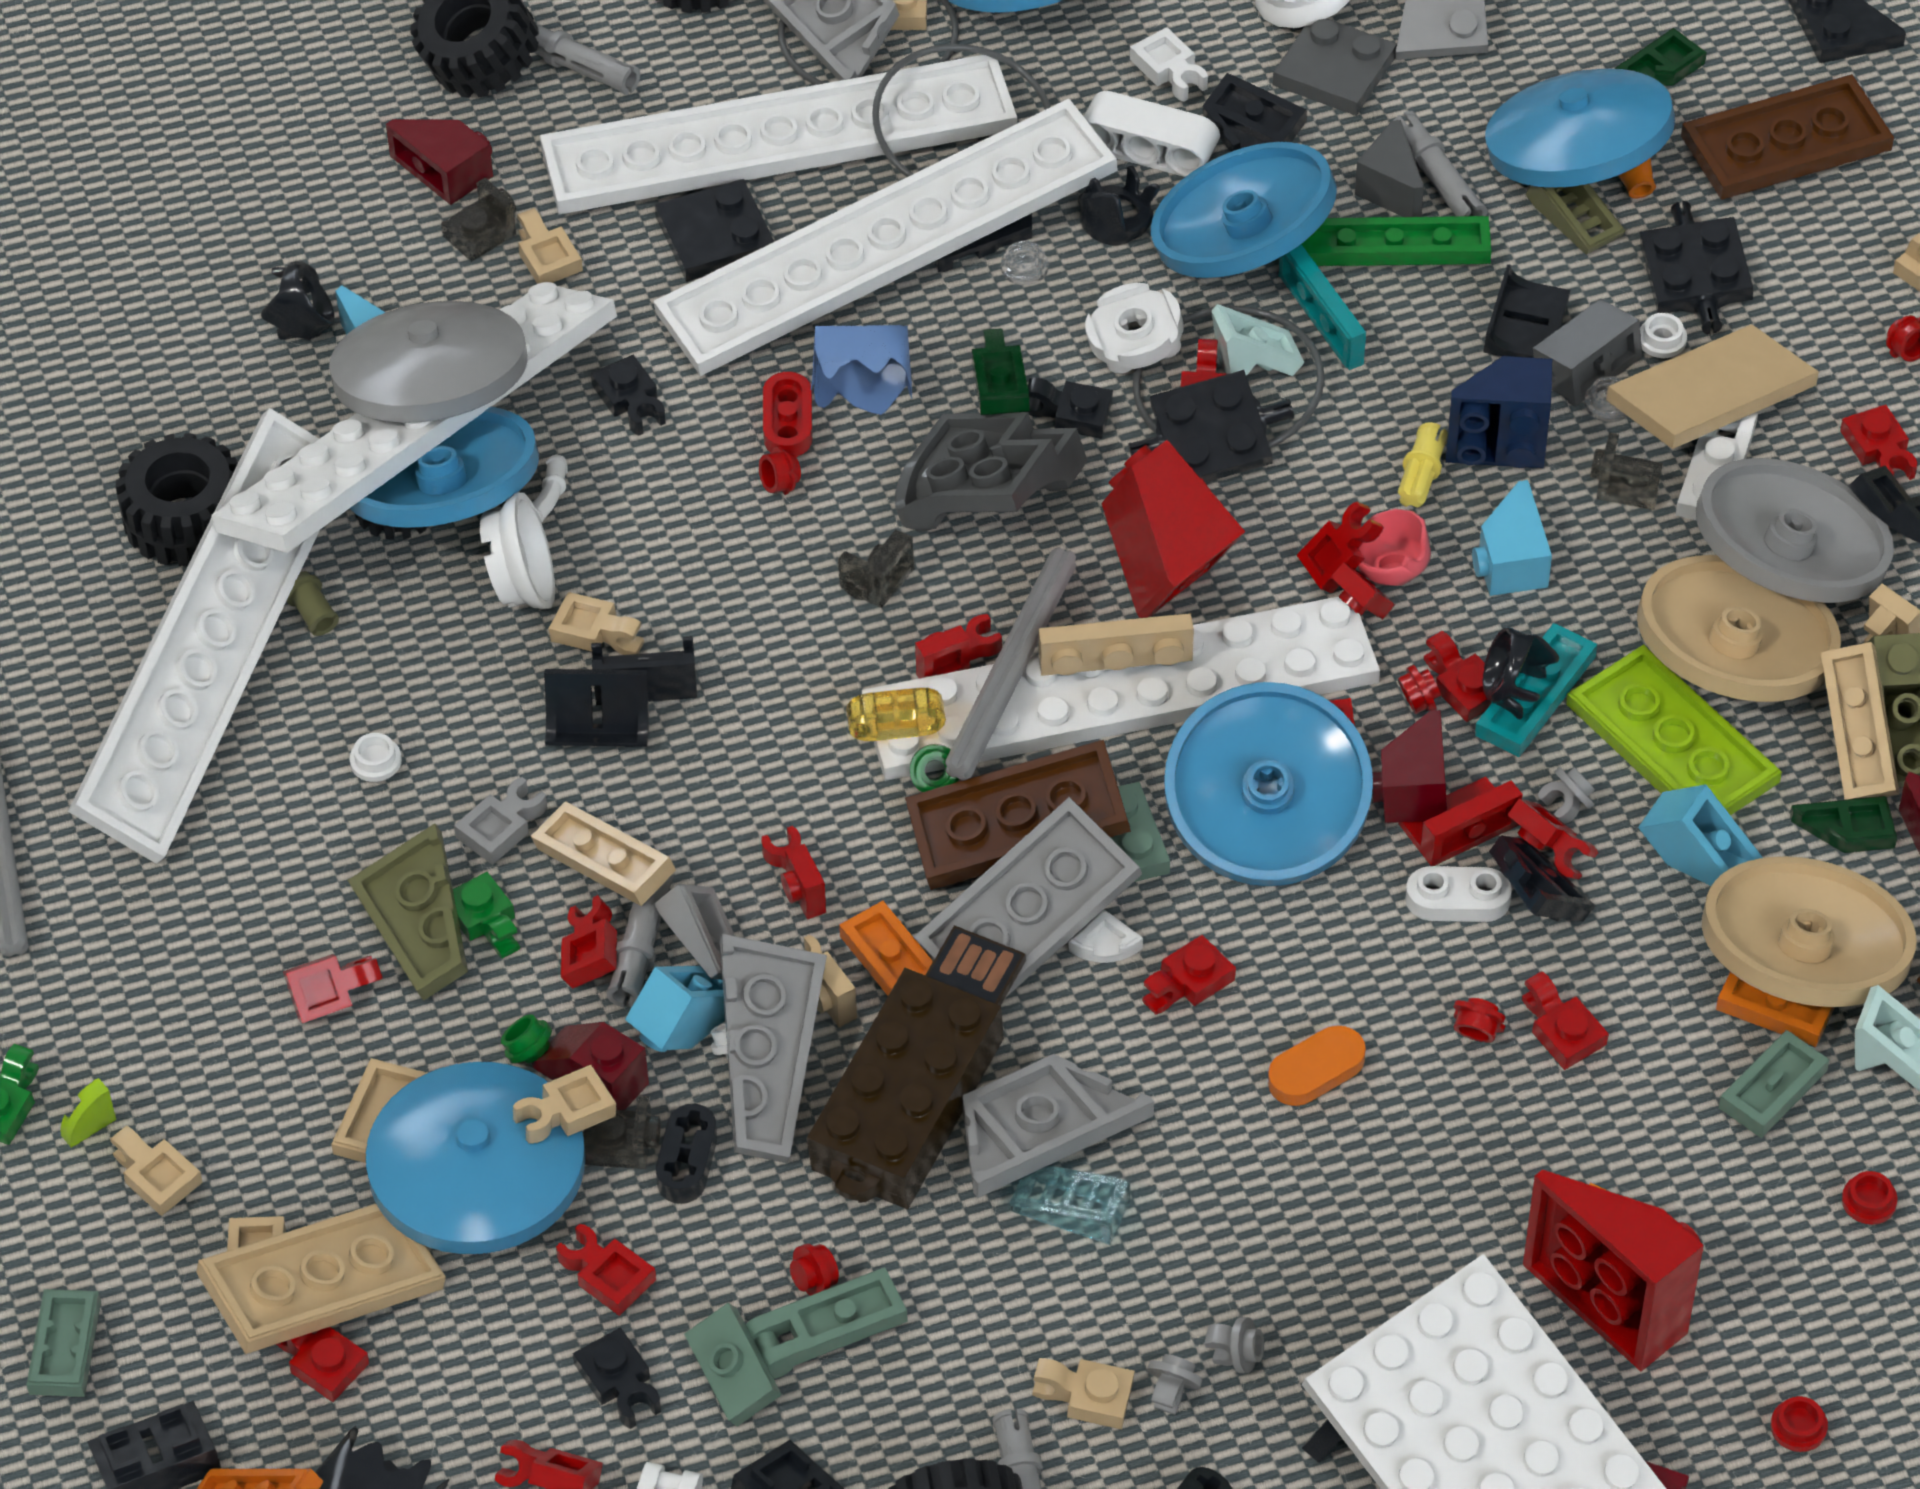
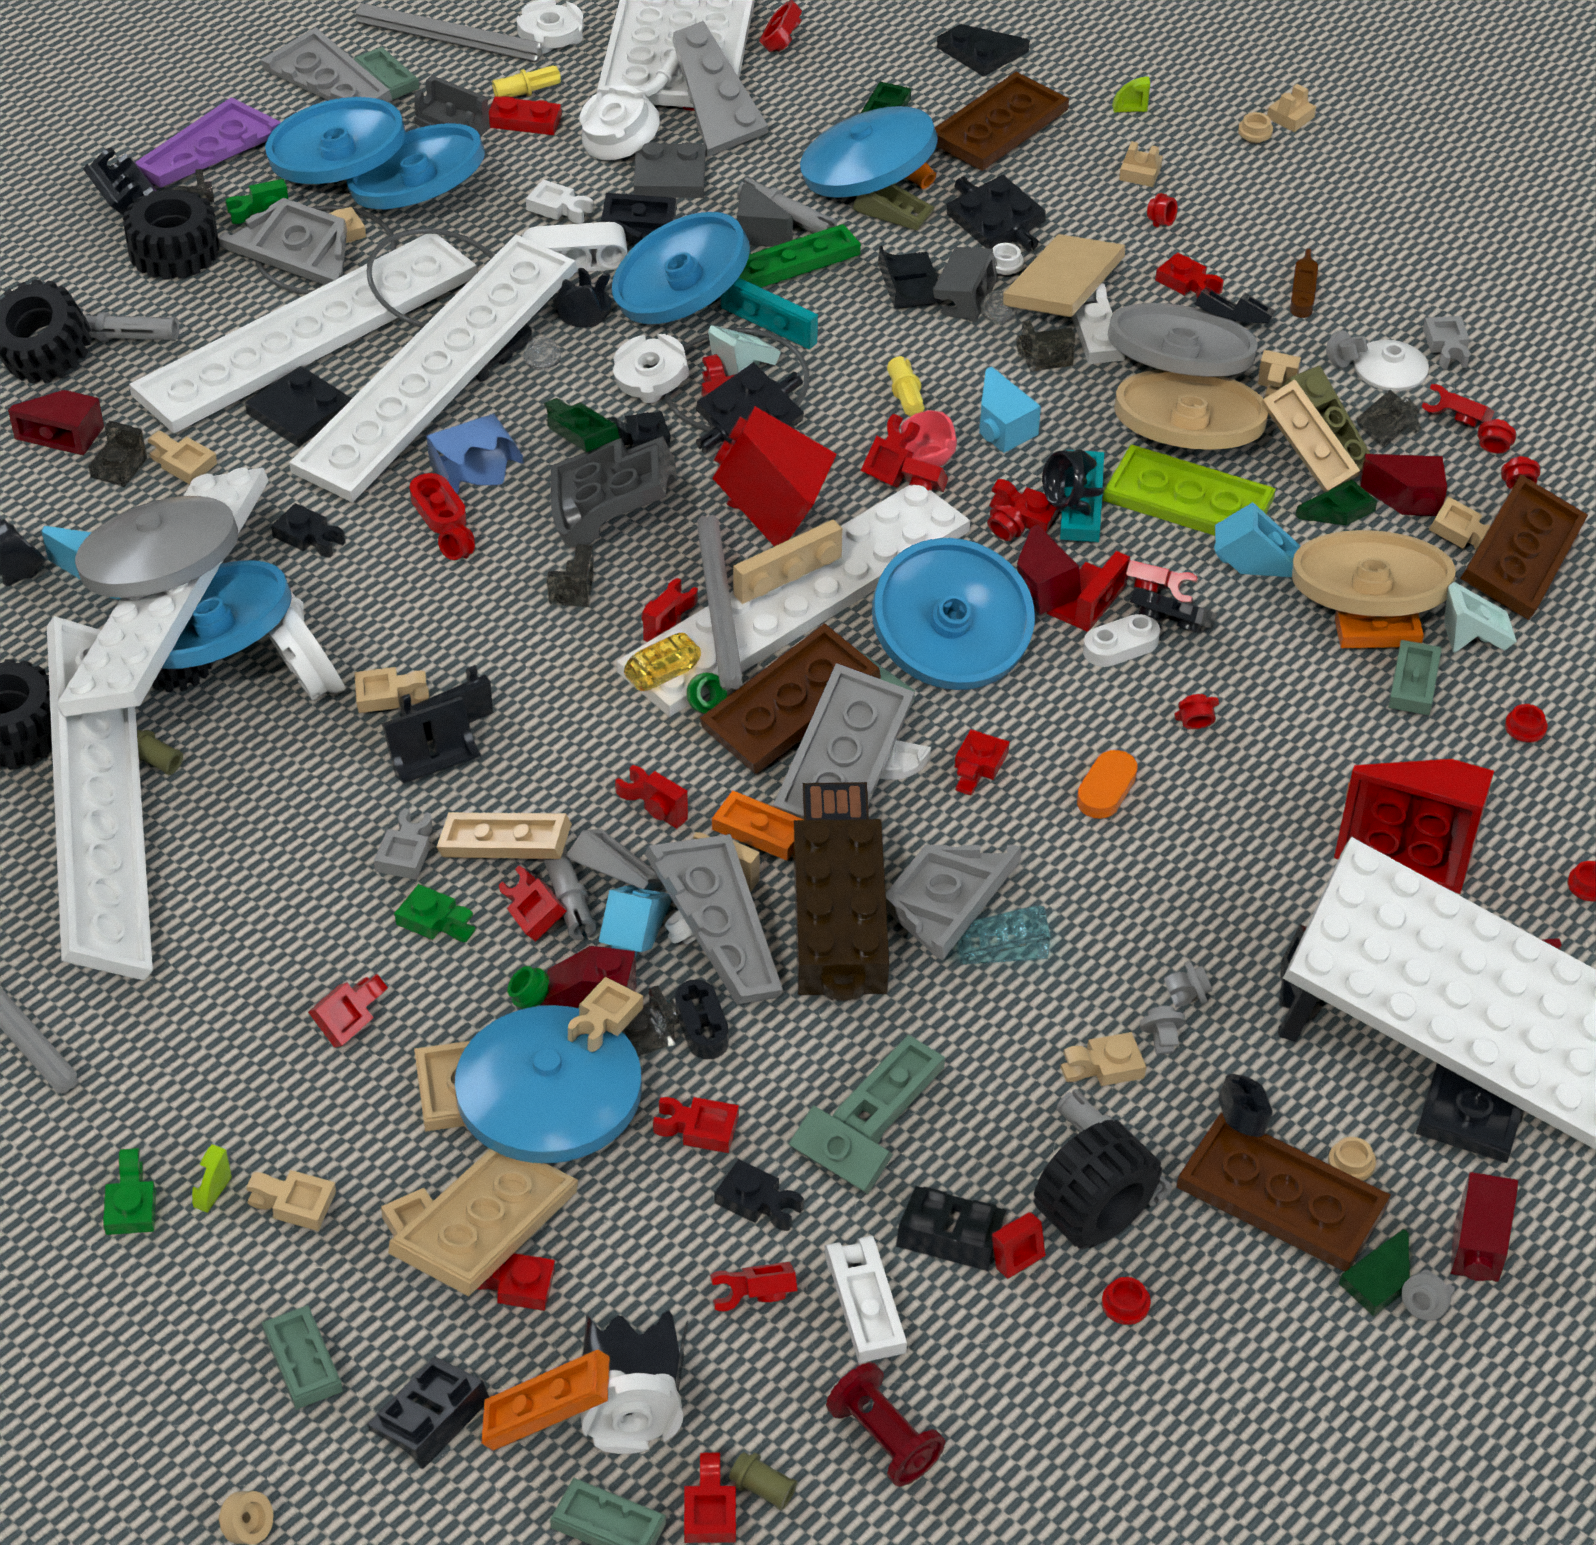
camera: 30 degrees left, 5 degrees down
olive wing [347,823,468,1001] -> none
white plate [350,733,402,782] -> none
red plate [790,1243,839,1296] -> none
dark blue slope [1445,356,1552,468] -> none
red plate [1522,971,1609,1070] -> none
light grey plate [1538,766,1596,824] -> none

